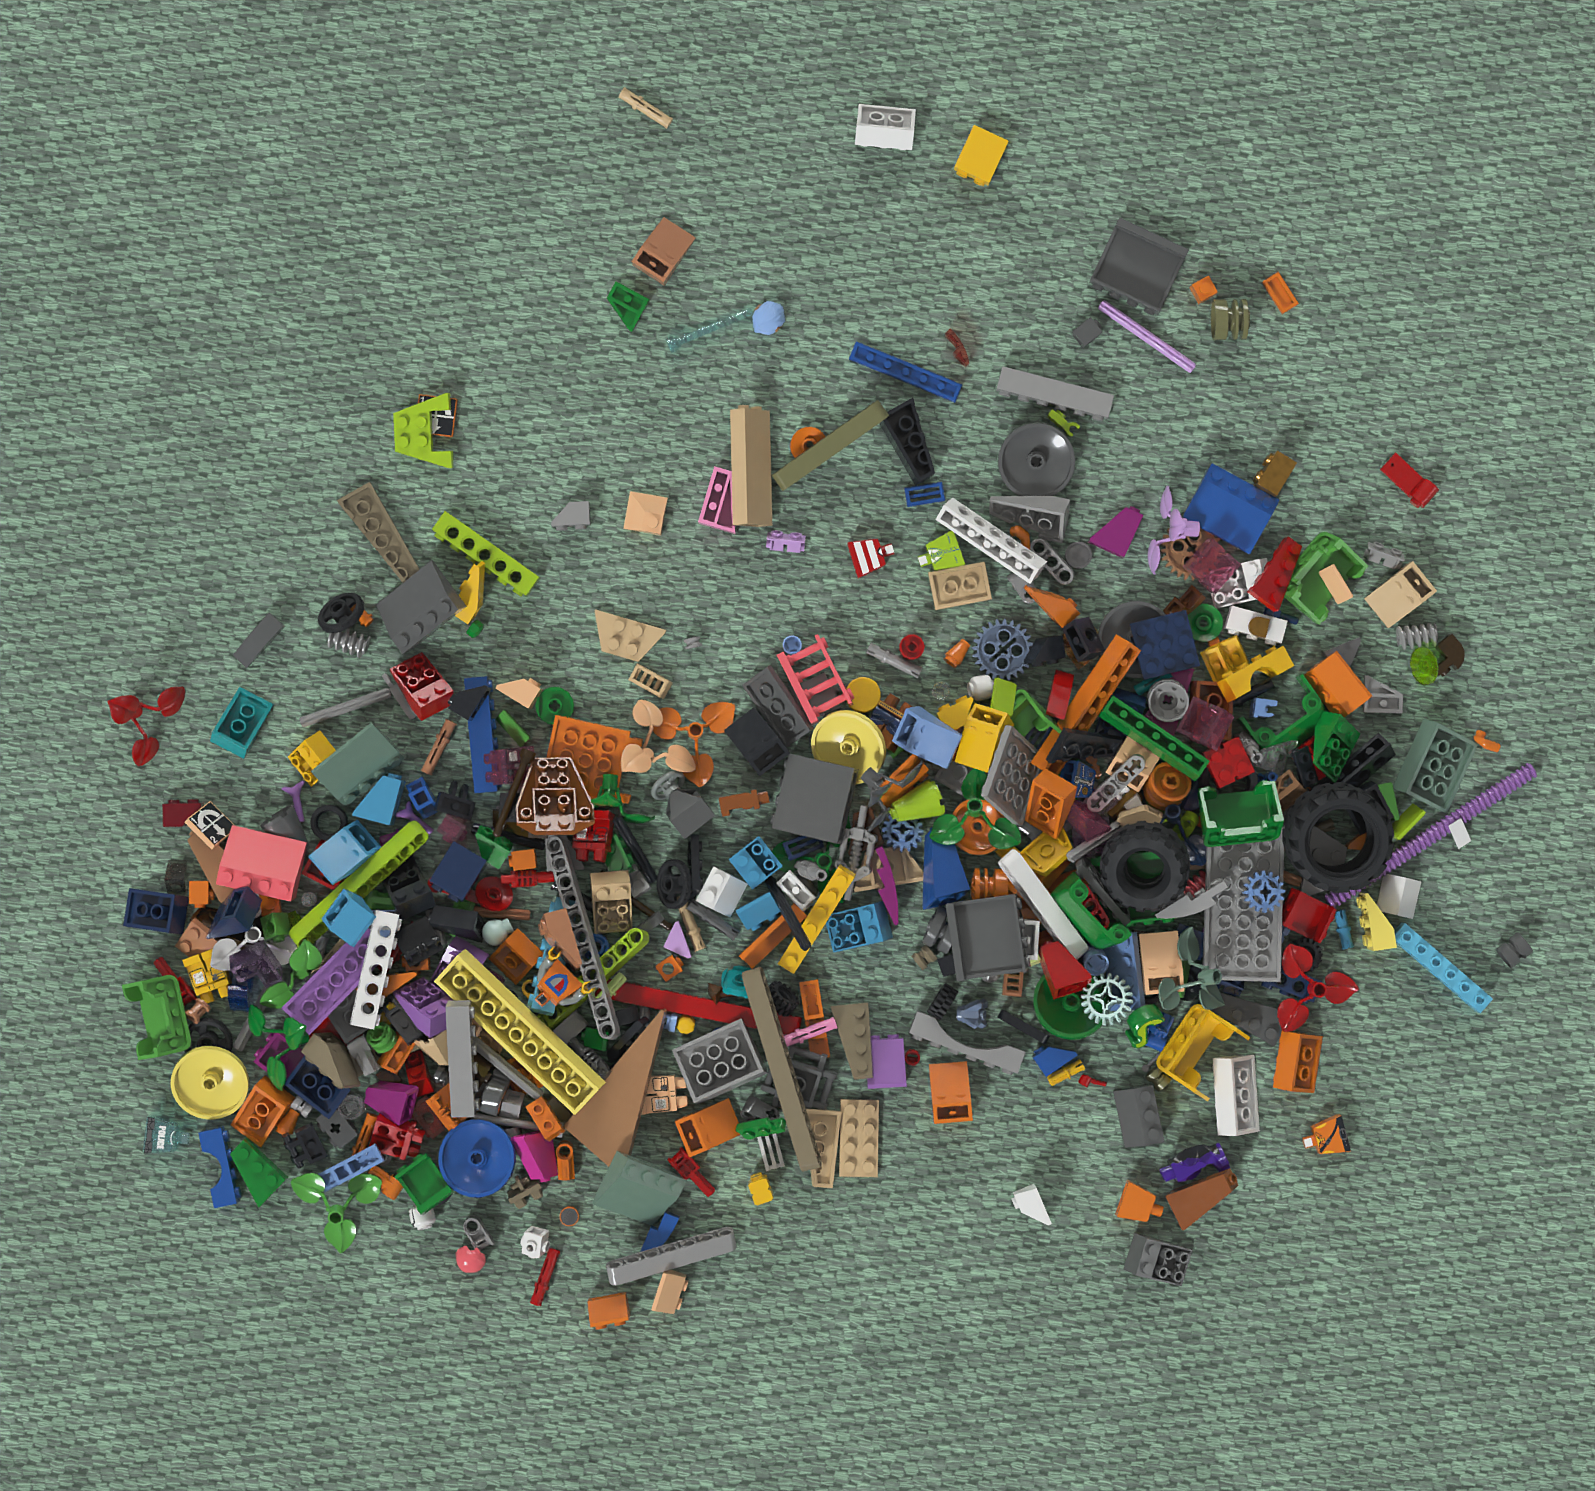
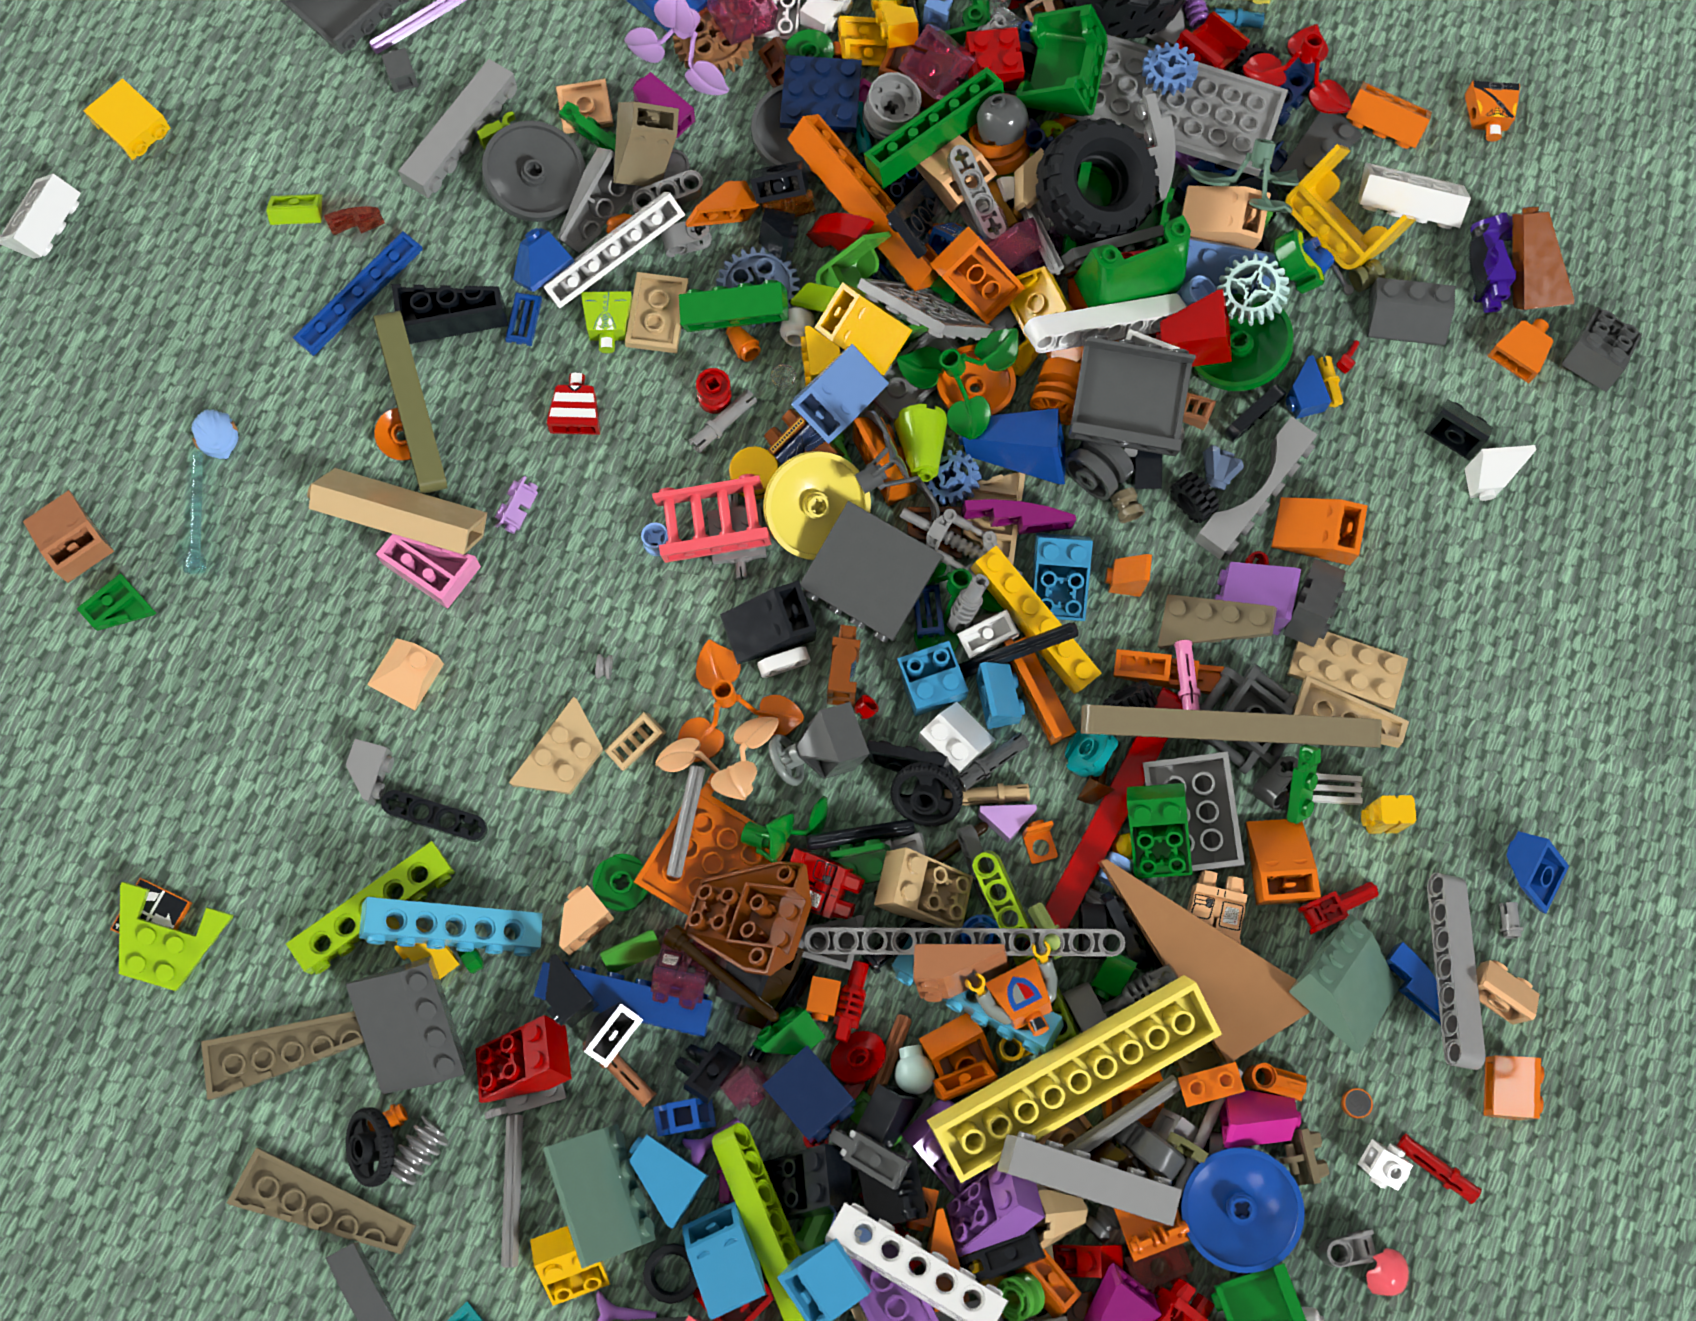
camera: 75 degrees left, 15 degrees down
dark grey plate [742,665,814,748] -> none
none -> dark tan wing [227,1147,416,1254]
none -> lime slope [266,194,322,225]
none -> medium azure brick [359,897,543,957]
none -> black beam [381,790,488,842]
none -> blue slope [513,228,575,292]
none -> light nougat tile [556,79,614,134]
none -> green hinge [559,101,616,152]
none -> flat silver slope [583,1002,643,1067]
none -> dark tan slope [613,101,679,187]
none -> light grey axle [667,766,705,878]
none -> green brick [679,280,789,332]
none -> white beam [757,647,811,678]
none -> dark grey hinge [828,1128,911,1190]
none -> red hinge [854,695,879,719]
none -> orange slope [932,1059,998,1102]
none -> dark grey cylinder [976,93,1030,146]
none -> orange slope [1105,554,1152,597]
none -> green slope [1127,783,1193,879]
none -> olive tile [1166,1131,1209,1163]
none -> dark grey wedge [1283,559,1346,647]
none -> black slope [1424,399,1493,460]
none -> light grey pin [1499,902,1524,939]
none -> blue slope [1506,831,1569,914]

